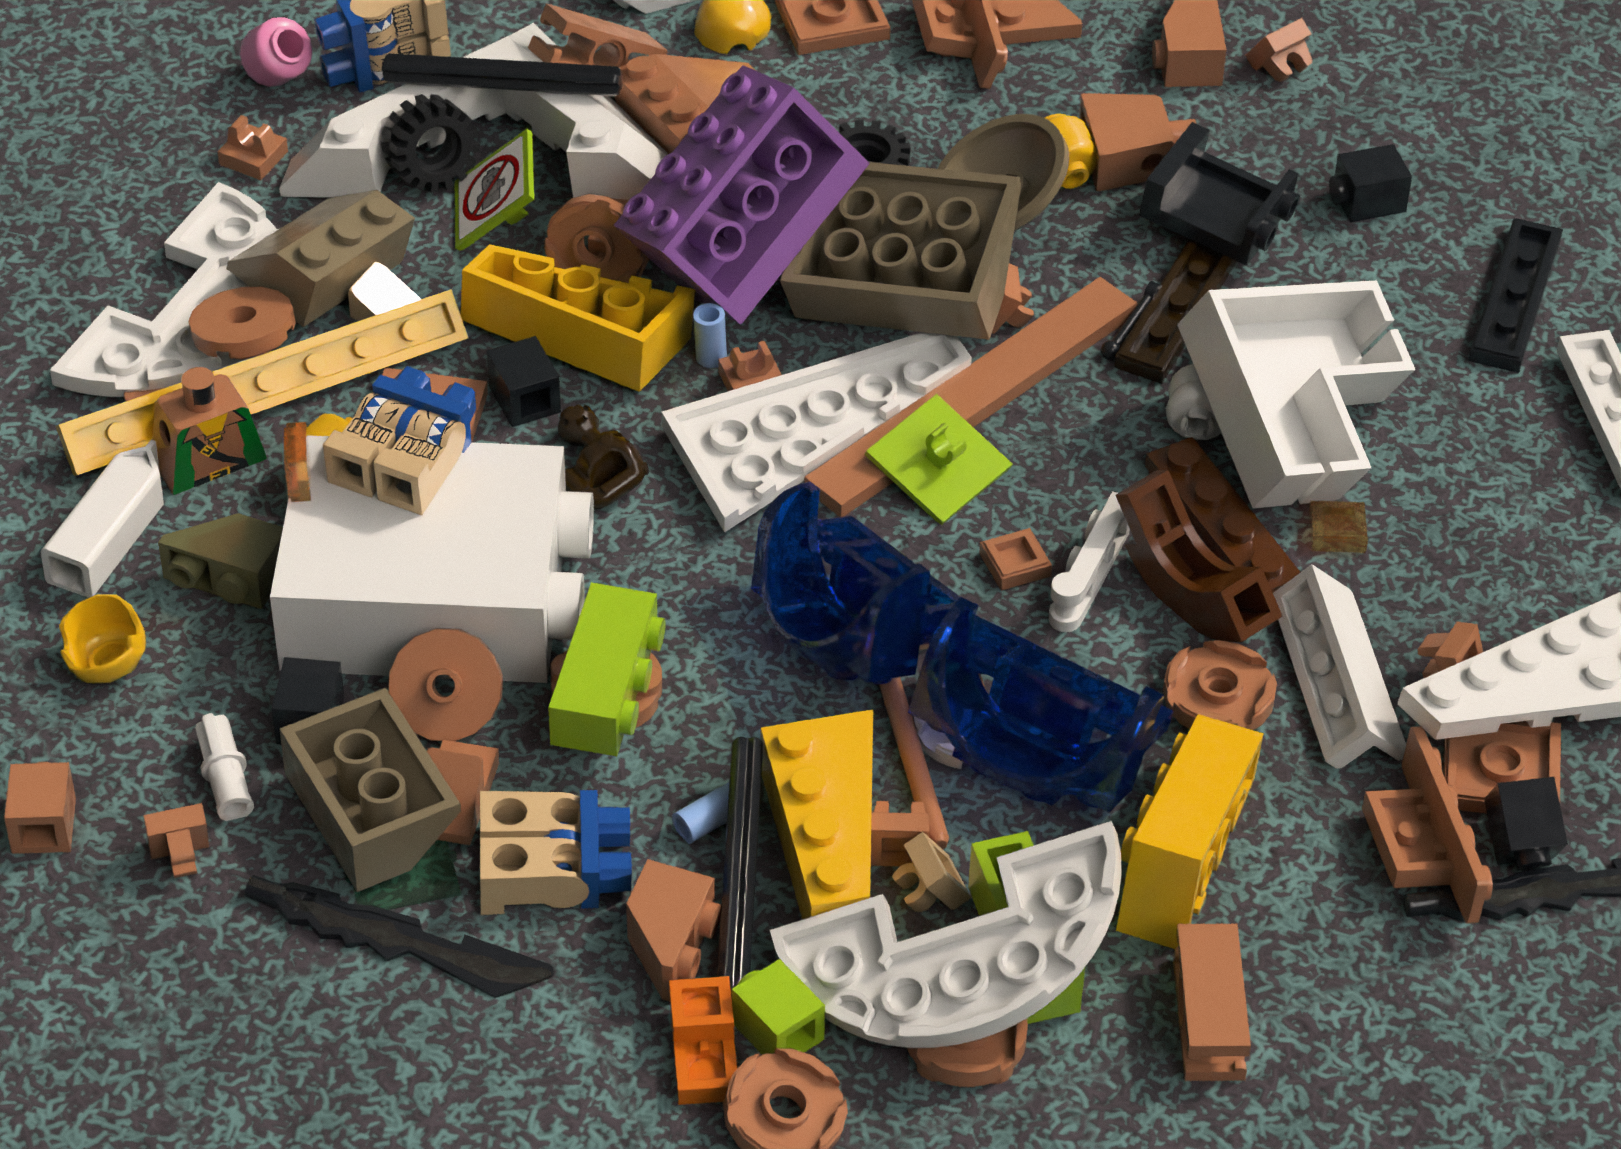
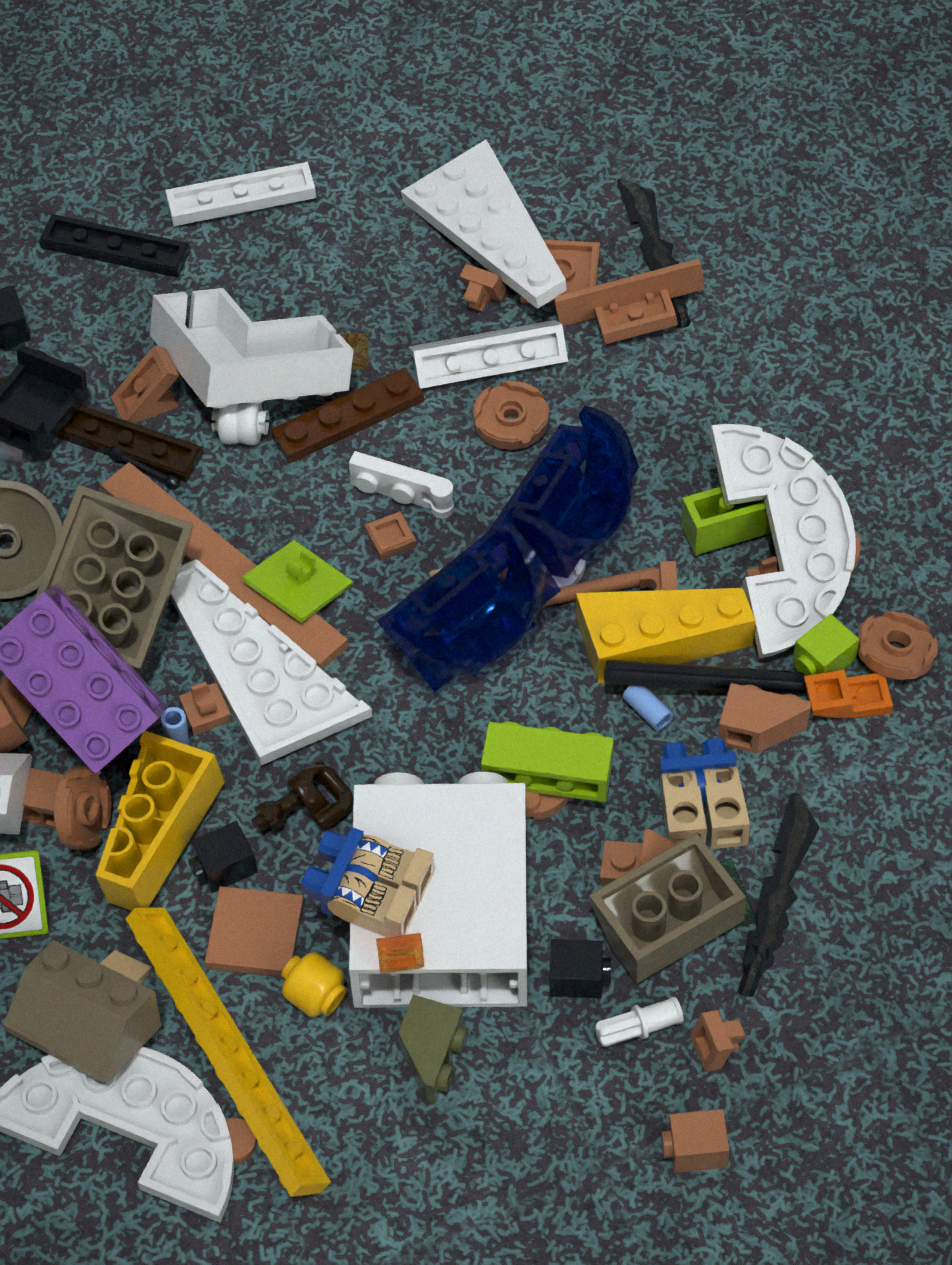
camera: 90 degrees left, 10 degrees up
white piece [41,439,164,598] -> none
yellow hair [59,594,146,684] -> none
nougat torso [152,367,267,495] -> none
nougat tile [188,287,296,359] -> none
nougat plate [389,628,503,741] -> none
tan tile [892,832,972,912] -> none
reddish brown arch [1115,470,1282,642] -> none
yellow wedge [1116,714,1264,949] -> none
nougat piece [1173,924,1251,1081] -> none
black brick [1484,777,1568,871] -> none

